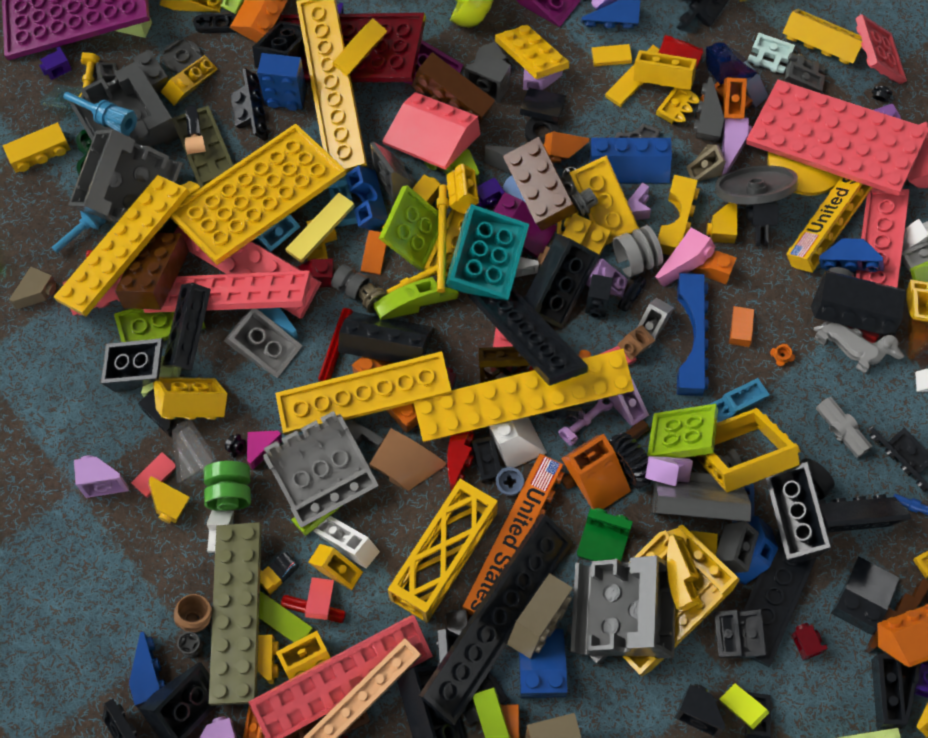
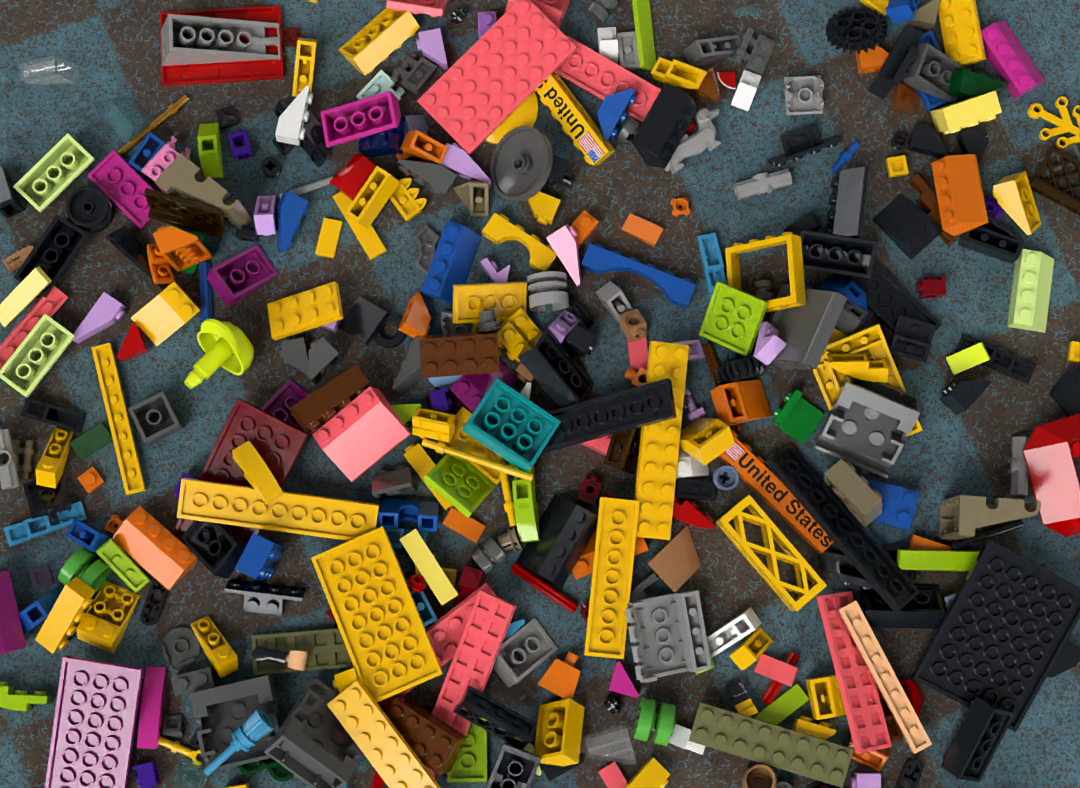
camera: 75 degrees left, 15 degrees up
none -> dark pink slope [137,667,167,749]
none -> light grey bar [279,176,333,198]
none -> dark pink slope [320,91,401,148]
none -> red plate [407,574,427,593]
none -> lavender slope [416,28,448,70]
none -> orange torso [538,651,581,699]
none -> dark red brick [576,476,602,507]
none -> yellow slope [679,418,735,465]

